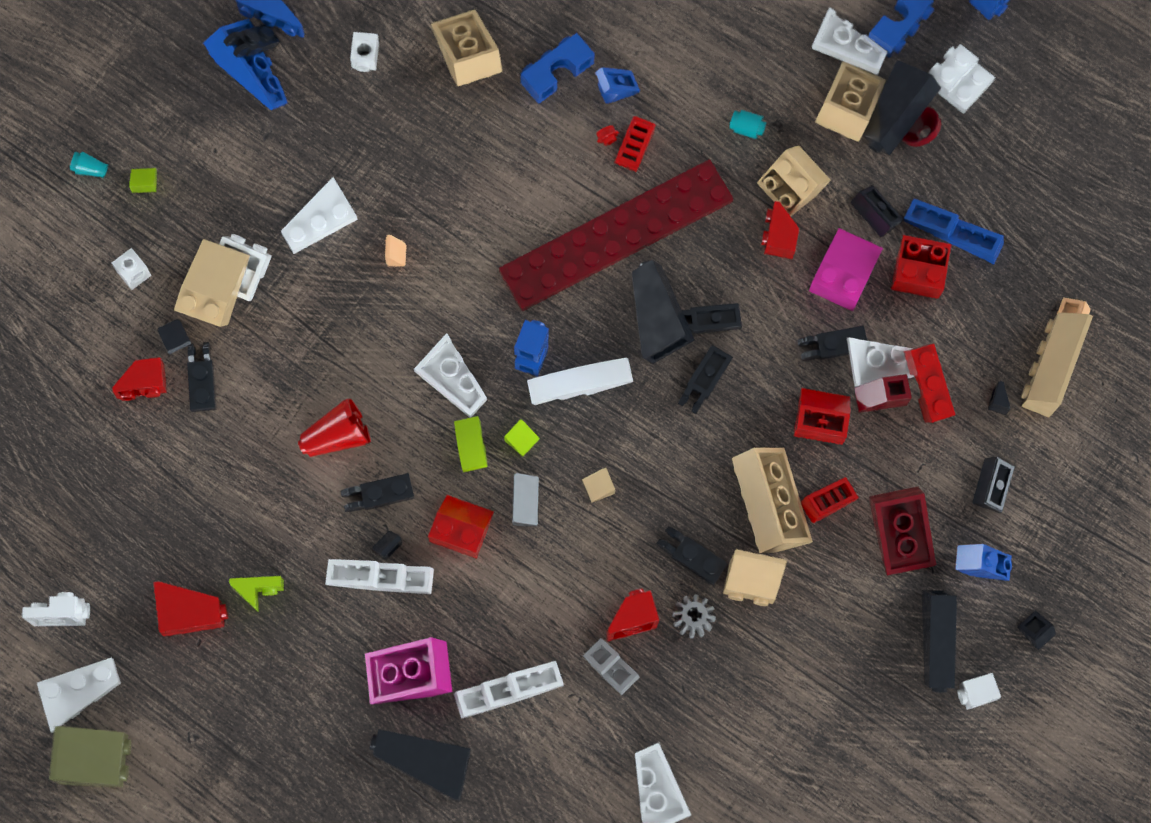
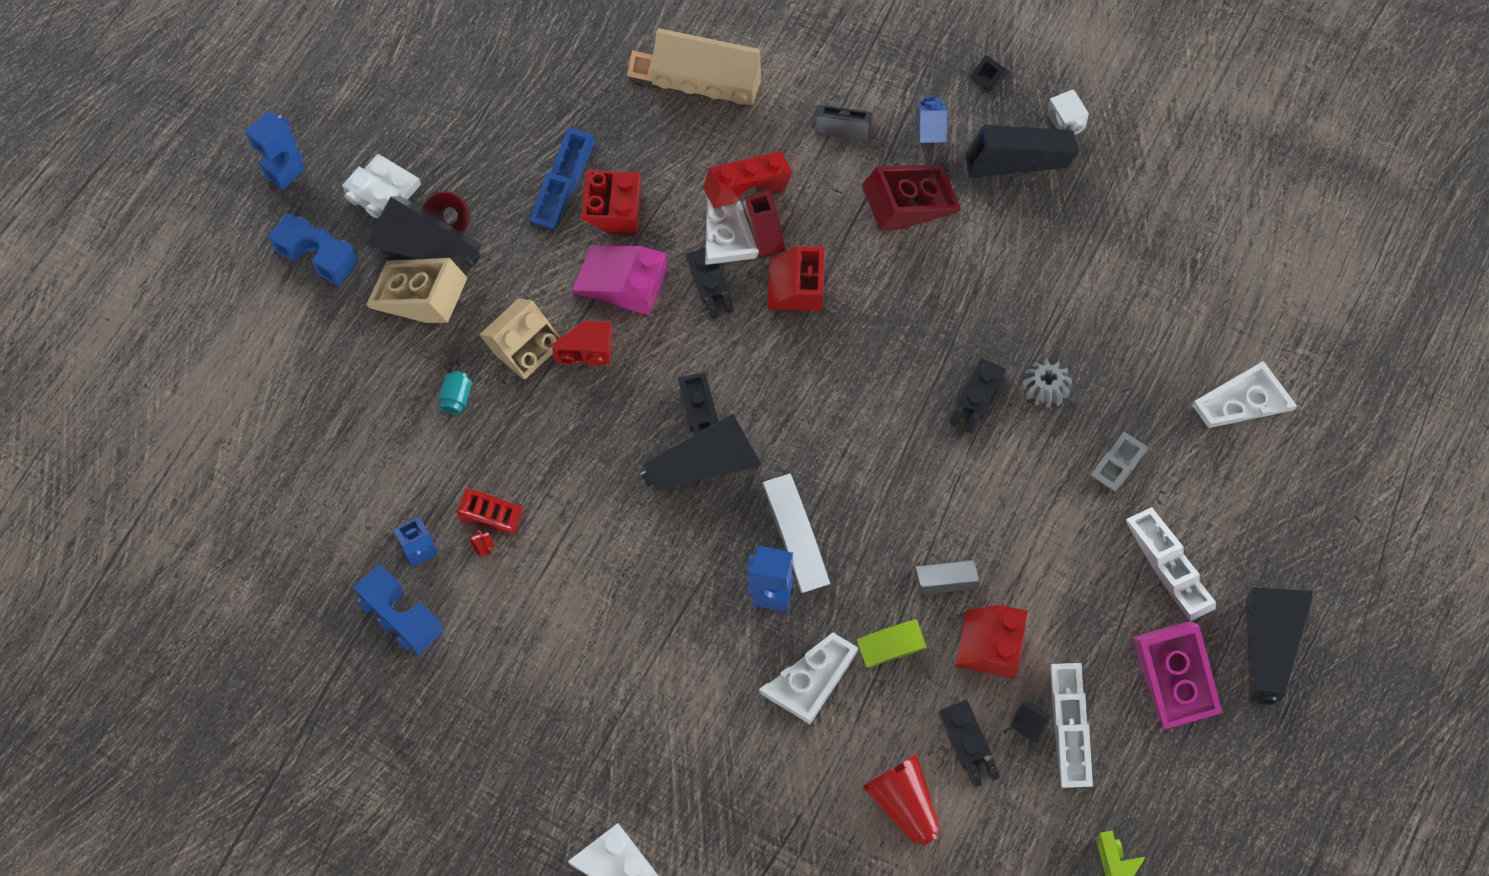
camera: 90 degrees left, 10 degrees down
white brick [350,32,379,72] -> none
light nougat slope [385,235,406,267] -> none
tan slope [431,10,502,86] -> none
dark red plate [499,159,734,311] -> none
lime slope [504,419,540,457] -> none
tan slope [582,468,615,503] -> none
red slope [606,589,659,642] -> none
black hinge [678,345,733,414] -> none
tan slope [723,549,787,606] -> none
tan slope [732,448,813,553] -> none
red slope [801,477,859,523] -> none
white wing [812,7,887,75] -> none
black slope [851,185,904,237] -> none
black slope [988,381,1010,415] -> none

